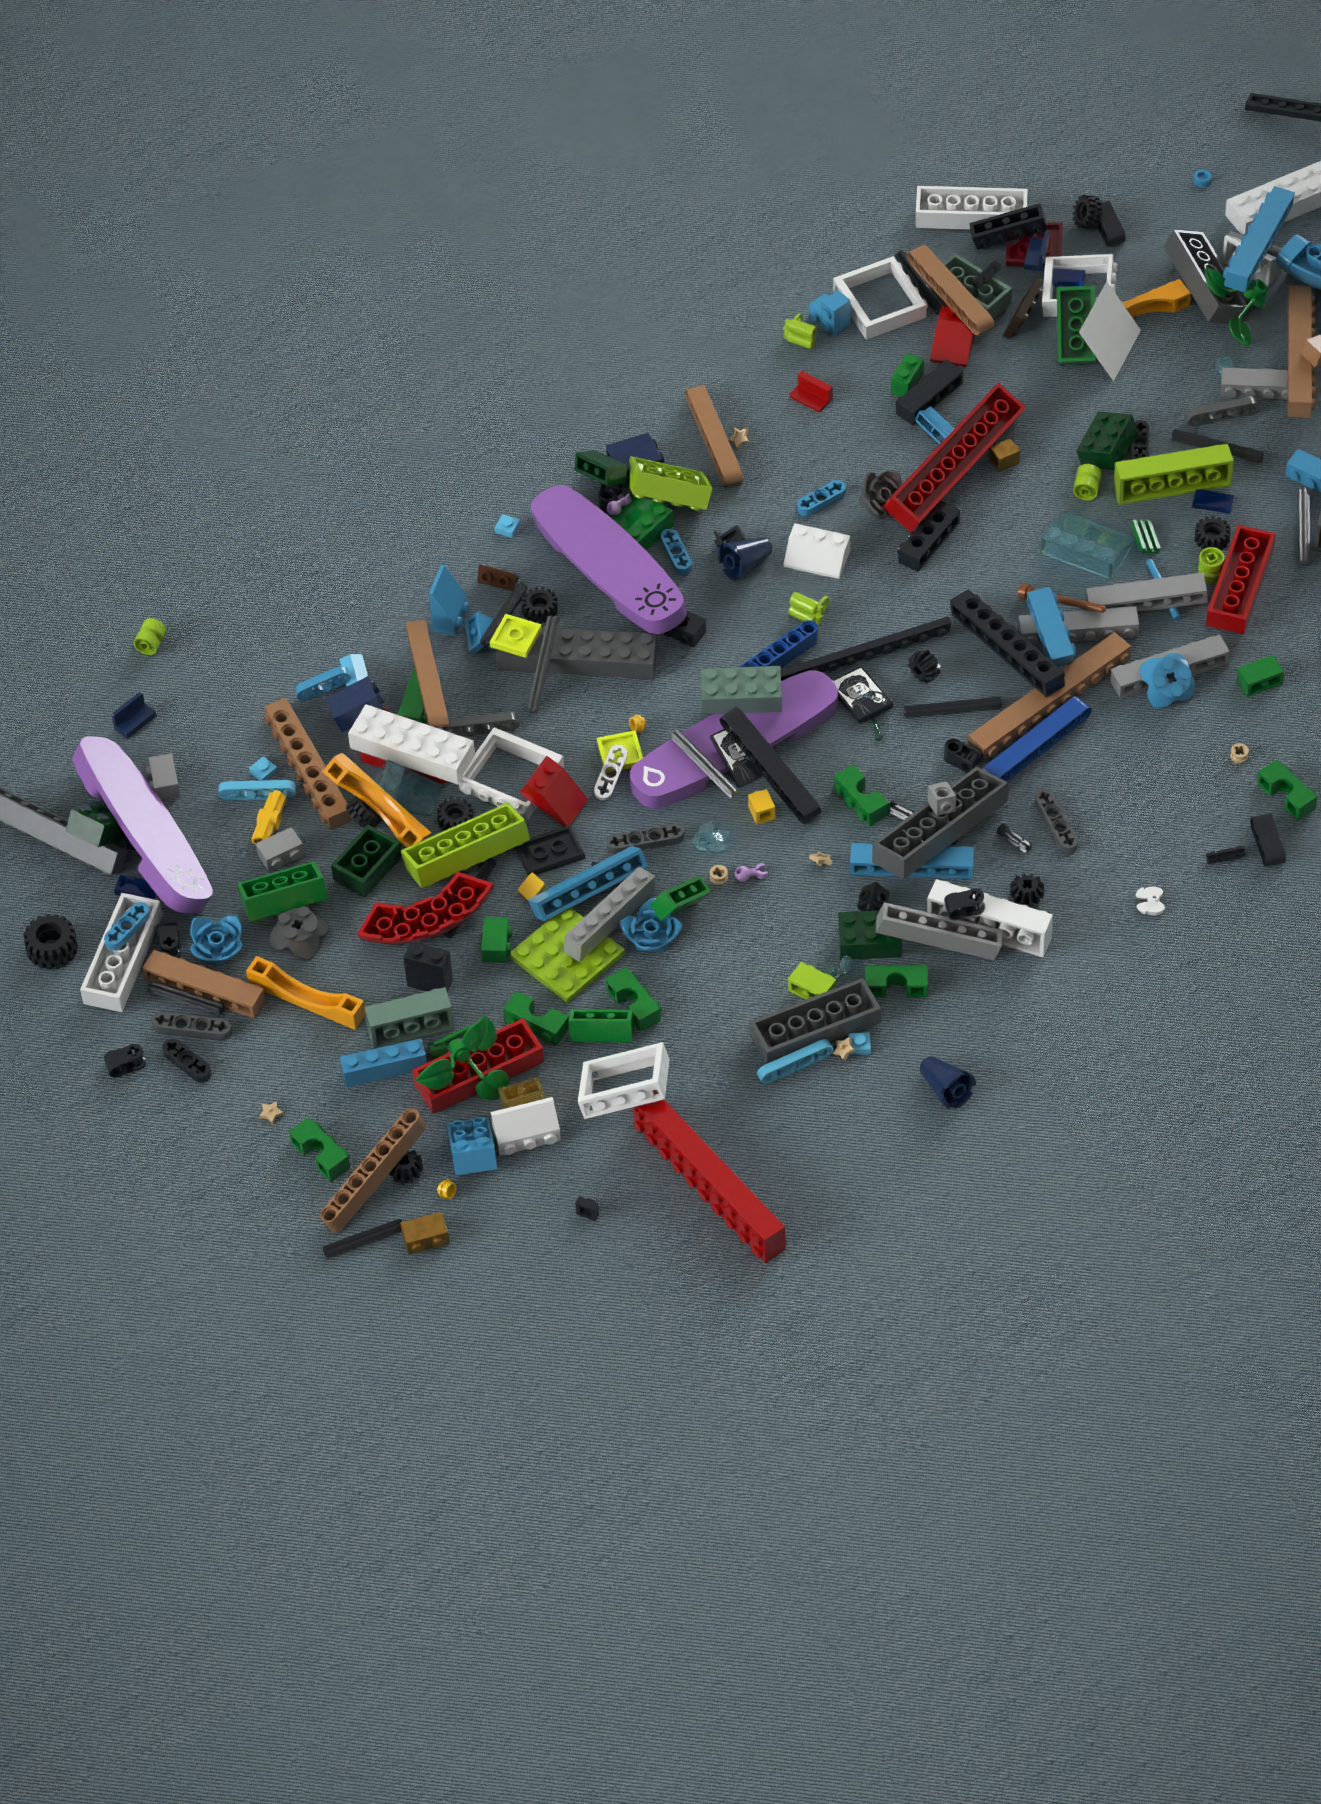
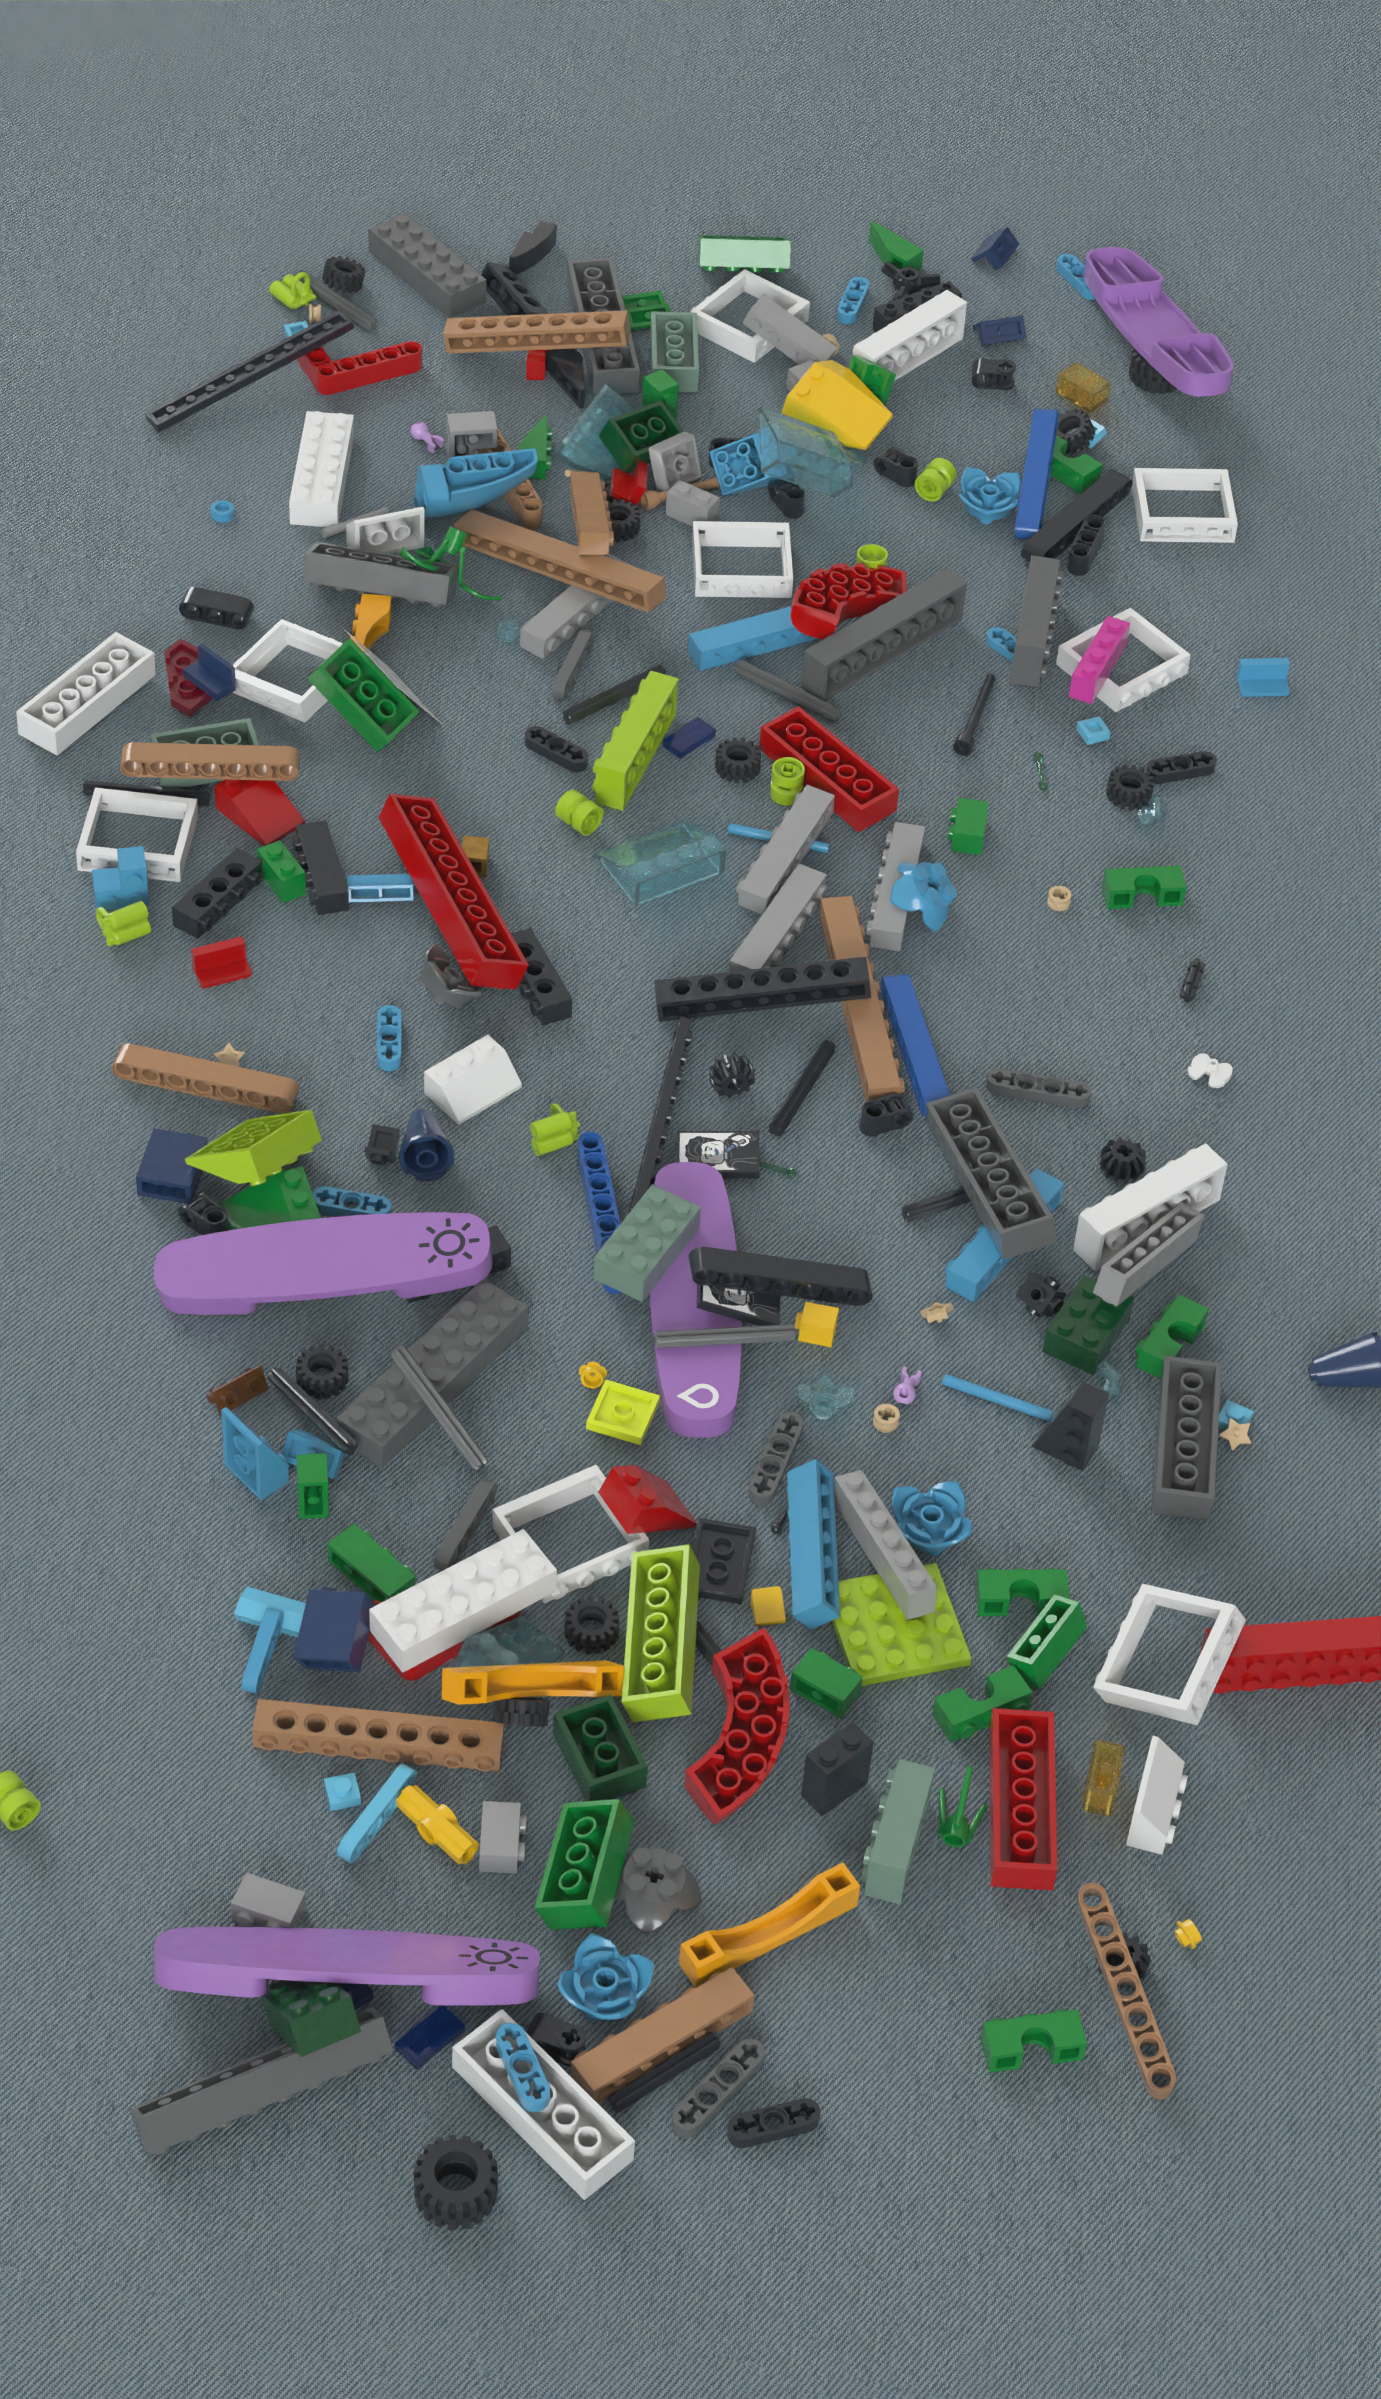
camera: 65 degrees left, 5 degrees down
black piece [104,1044,146,1078] -> none
dark blue panel [111,692,156,739] -> none
tan piece [259,1101,284,1124] -> none
black axle [322,1219,402,1258] -> none
dark azure brick [340,1038,427,1087] -> none
pearl gold brick [400,1211,450,1255] -> none
medium nougat beam [405,619,450,728] -> none
green plant [416,1015,510,1101] -> none
dark azure slope [447,1117,497,1176] -> none
neon yellow plate [490,614,542,658] -> none
medium azure plate [495,514,520,538] -> none
dark green brick [574,450,628,486] -> none
black plate [575,1196,599,1221] -> none
white beam [594,745,627,801] -> none
lavender arm [607,494,632,515] -> none
green brick [650,875,711,921] -> none
medium azure beam [757,1039,834,1084] -> none
lime brick [788,962,836,1000] -> none
green arch [833,764,889,826] -> none
light grey brick [927,781,956,816] -> none
black piece [944,888,985,920] -> none
black brick [969,203,1048,250] -> none
black axle [972,261,1001,288] -> none
black axle [997,824,1032,853] -> none
dark brown plate [1003,277,1044,339] -> none
dark orange piece [1018,583,1106,613] -> none
dark azure brick [1027,586,1076,667] -> none
clear blue tile [1052,269,1086,287] -> none
black tyre [1072,194,1103,229] -> none
dark green brick [1076,411,1138,470] -> none
green tile [1131,520,1161,553] -> none
dark azure brick [1223,186,1295,292] -> none
black beam [1250,813,1286,866] -> none
none -> black brick [172,848,263,939]
none -> green brick [296,1453,329,1519]
none -> dark azure bar [942,1374,1054,1421]
none -> black wedge [1032,1382,1109,1471]

